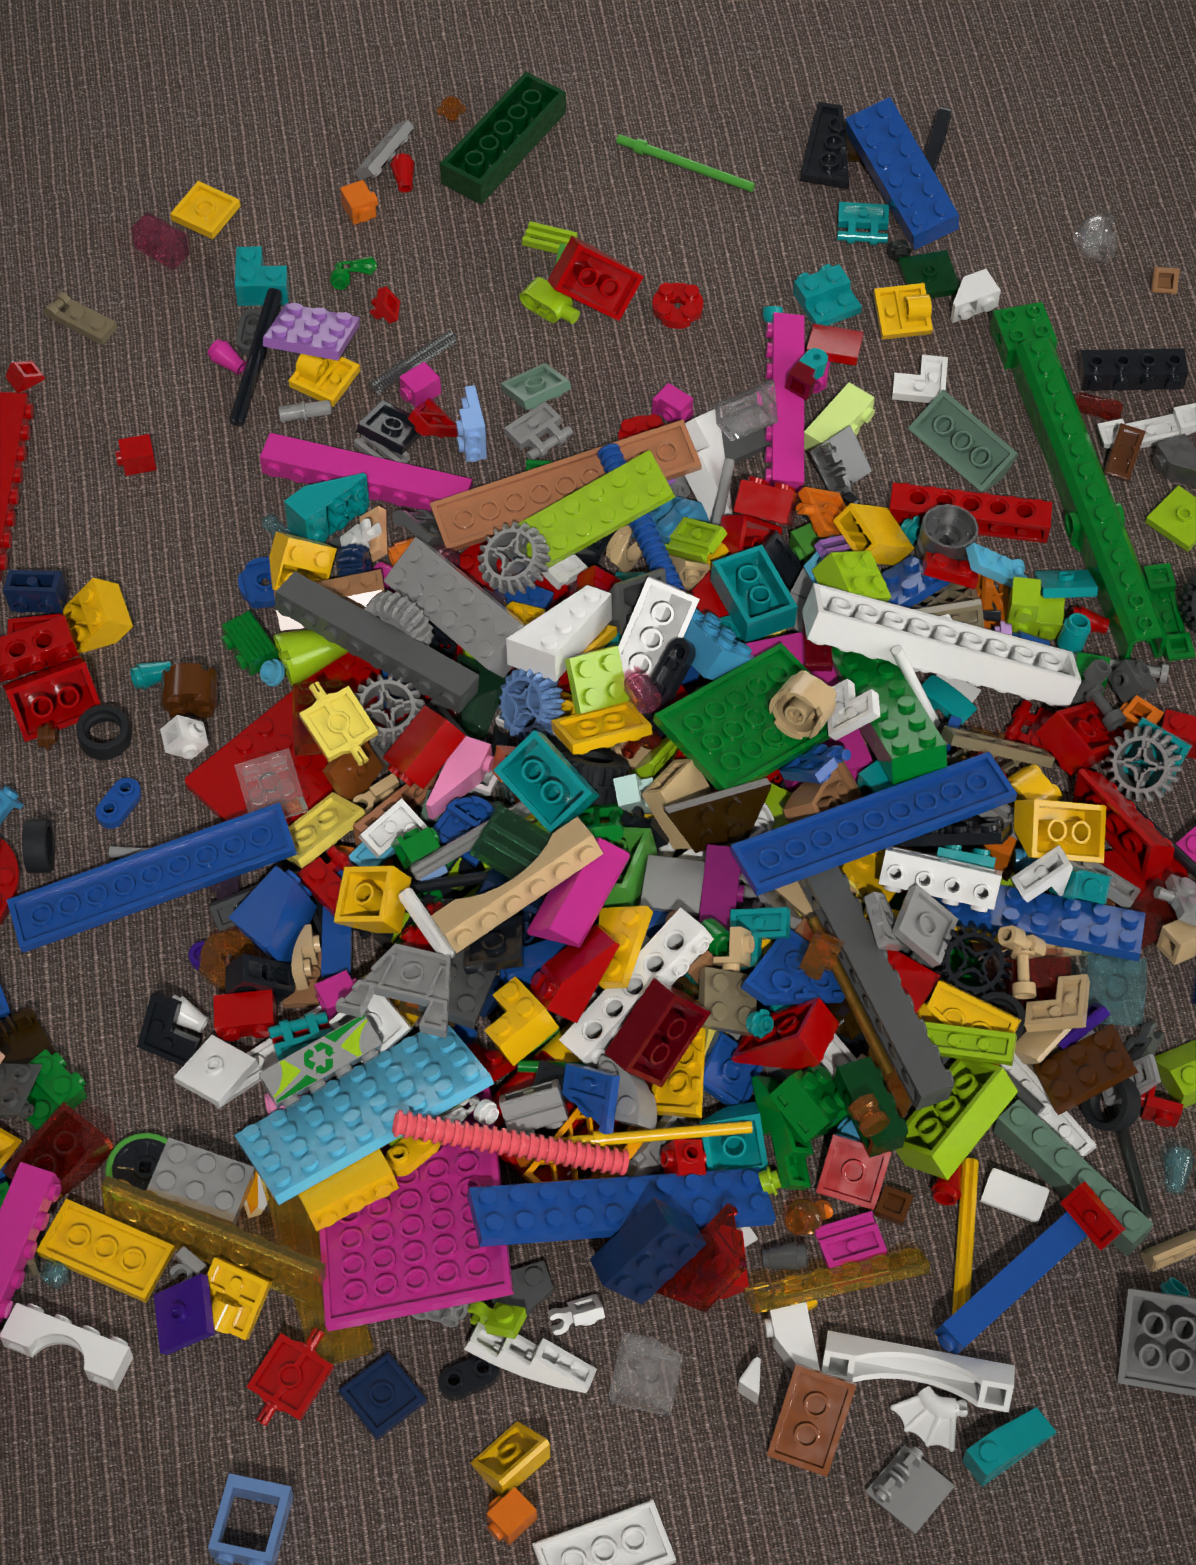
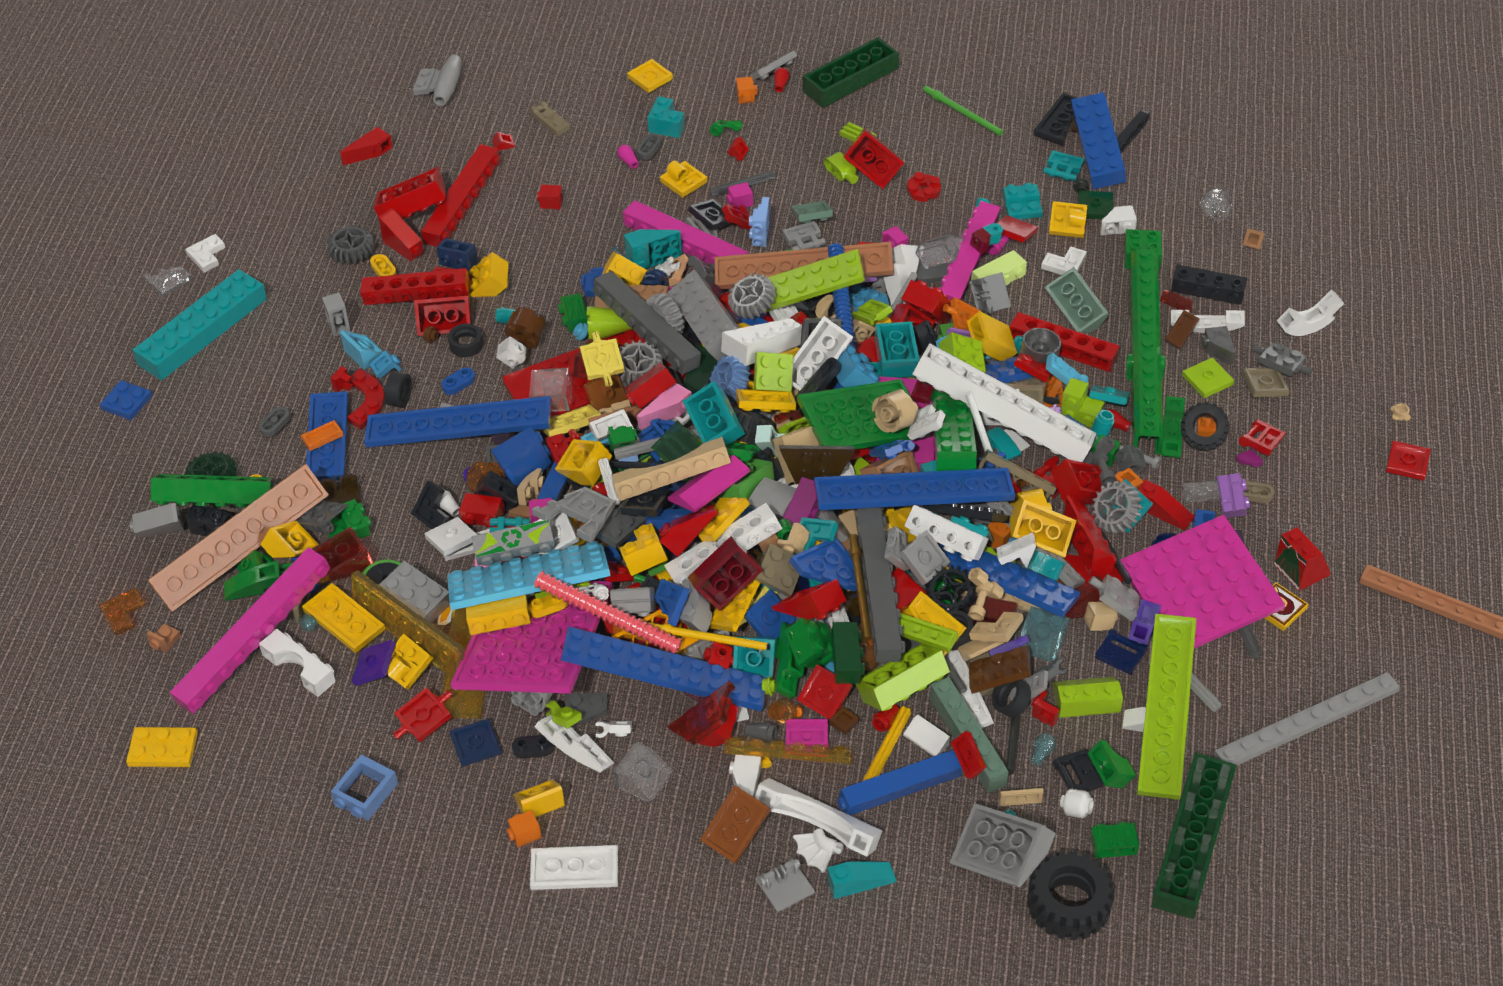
camera: 20 degrees right, 10 degrees down
clear pink brick [131,212,190,270] -> none
light grey tile [170,1246,208,1282] -> none
black axle [229,288,282,427] -> none
medium lavender plate [263,303,360,361] -> none
light grey axle [279,400,332,423] -> none
clear orange plate [437,96,466,121] -> none
dark blue brick [590,1198,707,1305] -> none
clear pink brick [624,672,662,713] -> none
white slope [738,1357,761,1404] -> none
teal plate [746,1009,774,1038] -> none
clear orange brick [799,929,845,980] -> none
clear orange wheel [848,1094,890,1137] -> none

